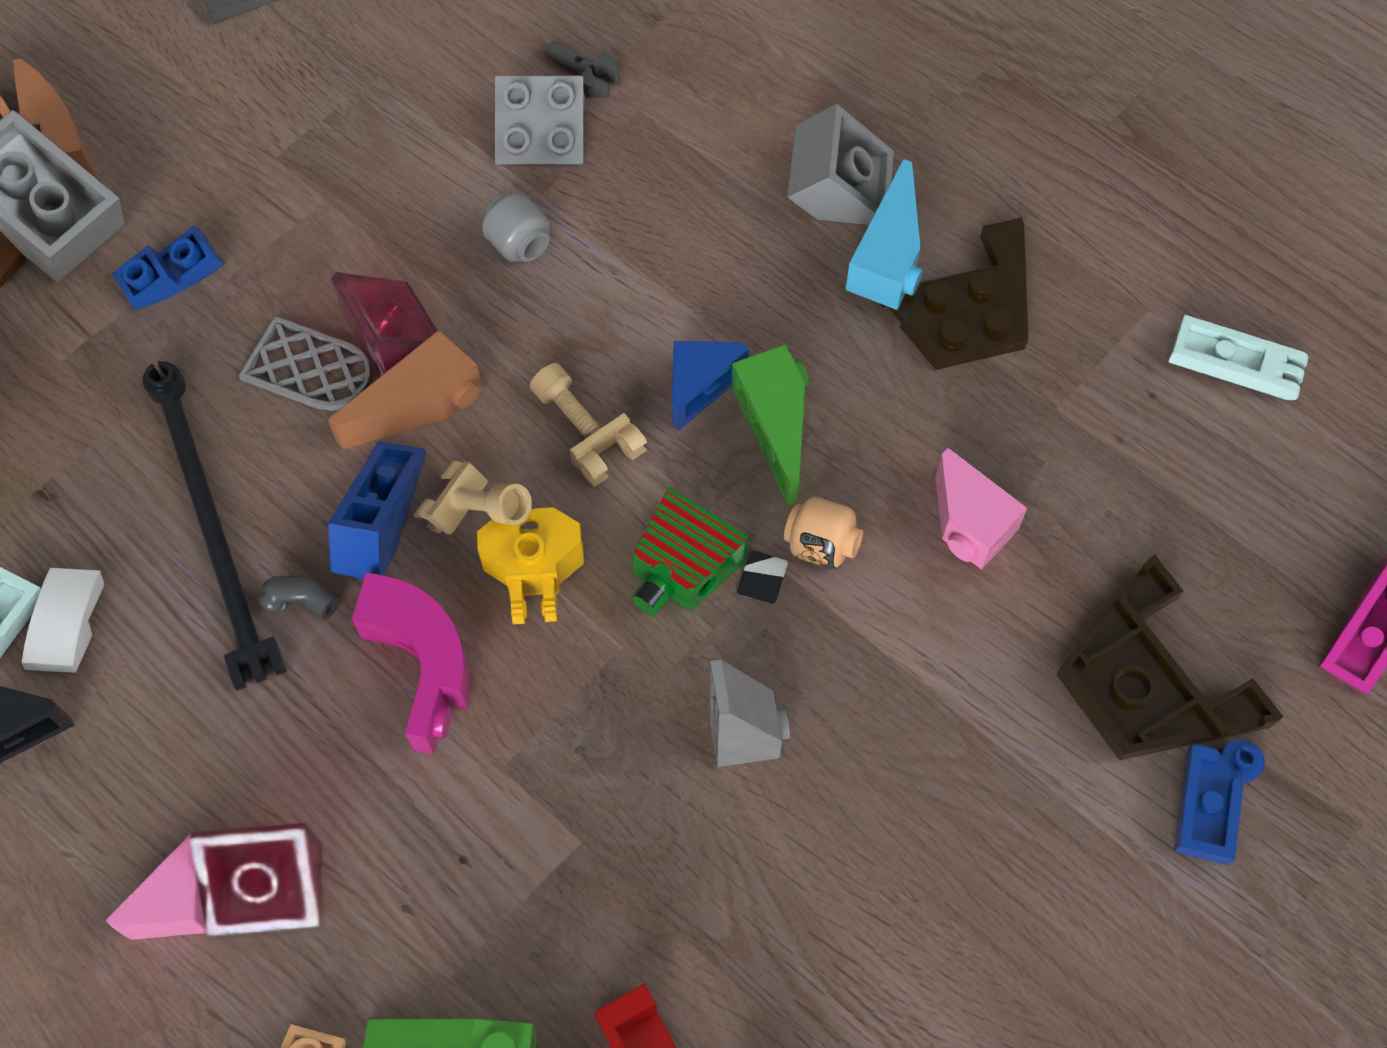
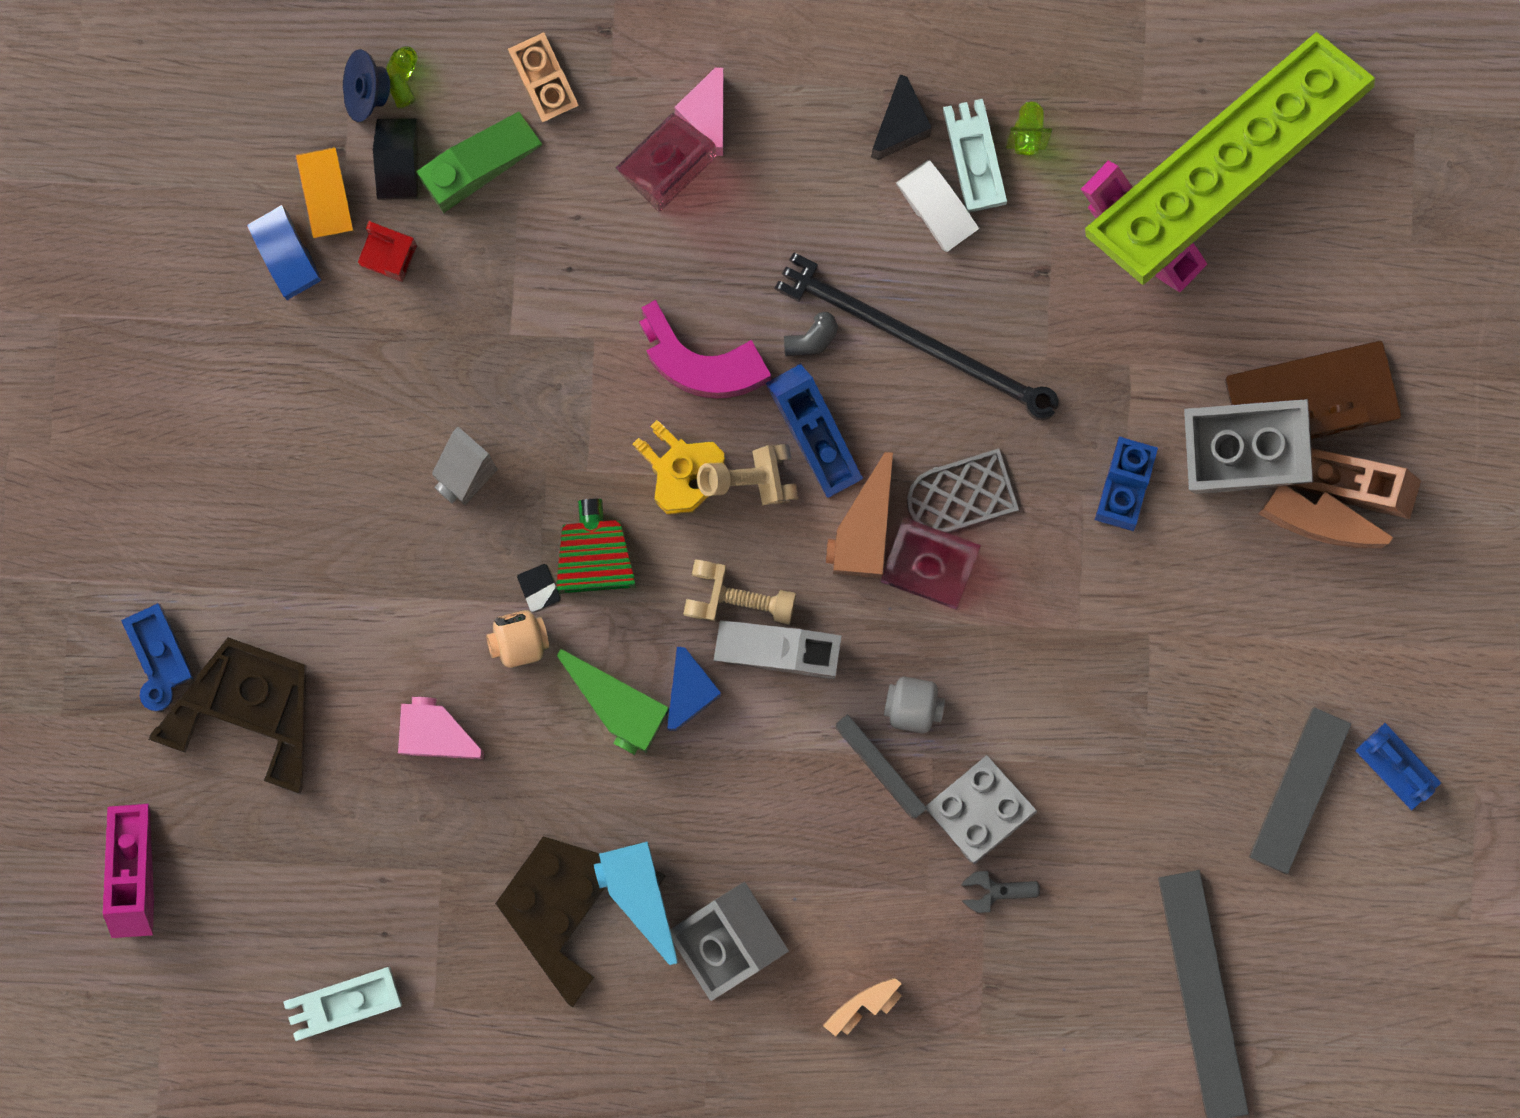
camera: 140 degrees right, 20 degrees up
none -> light grey slope [714,620,842,680]
none -> light nougat slope [823,978,902,1037]
none -> dark grey tile [836,714,927,819]

